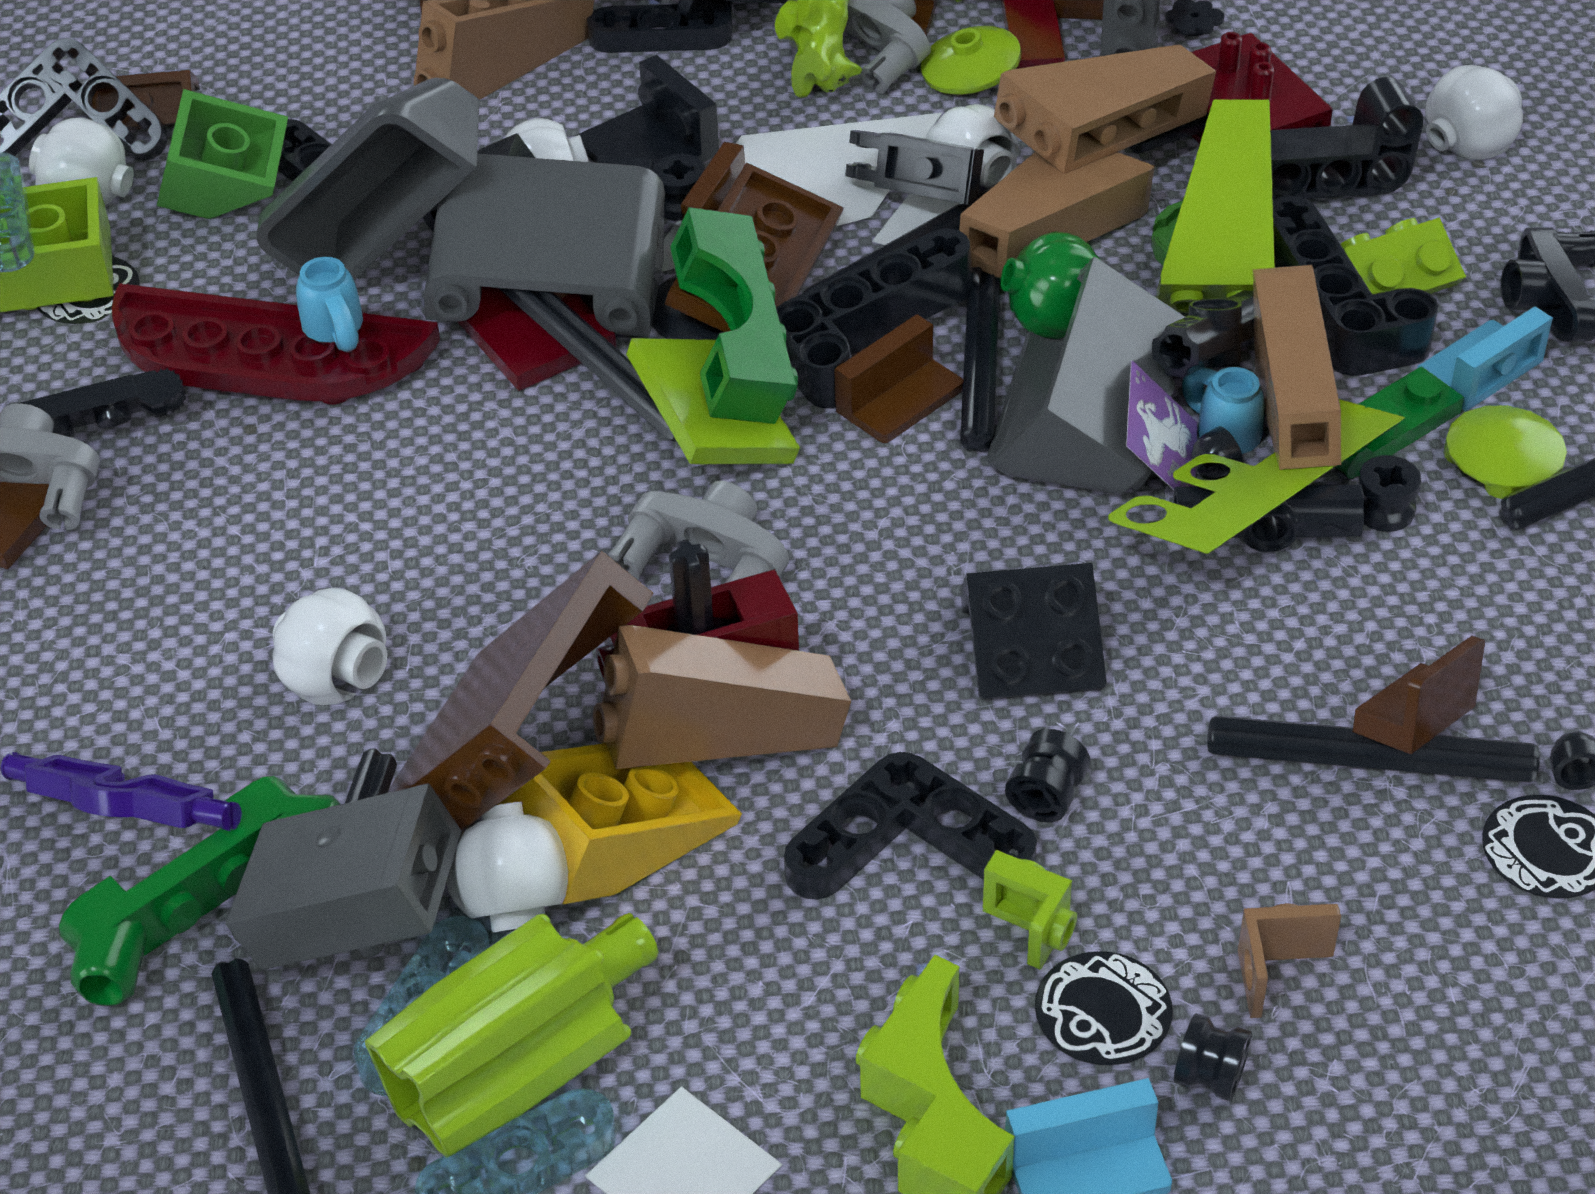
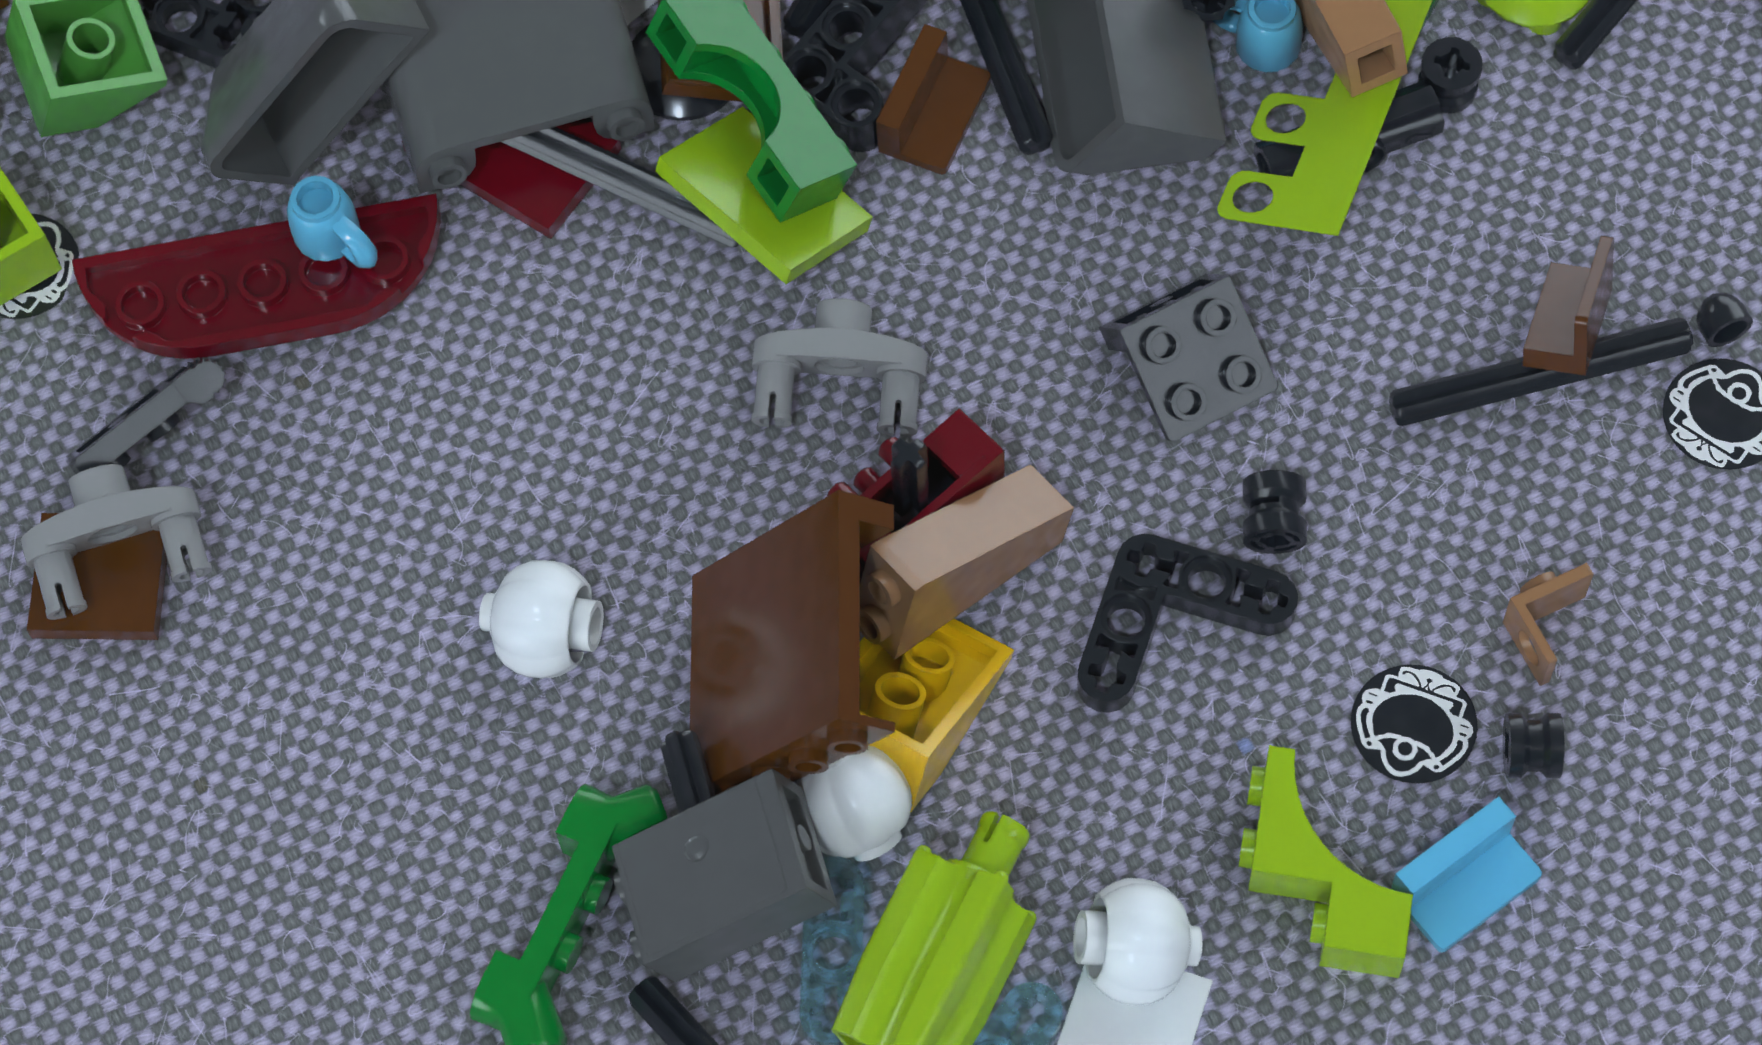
camera: 20 degrees left, 20 degrees up
dark purple piece [1,752,242,831] -> none
lime bracket [983,850,1077,970] -> none
sticker [1126,360,1197,490] -> none
black hinge [1190,426,1243,479] -> none
none -> white plant [1073,878,1203,1005]

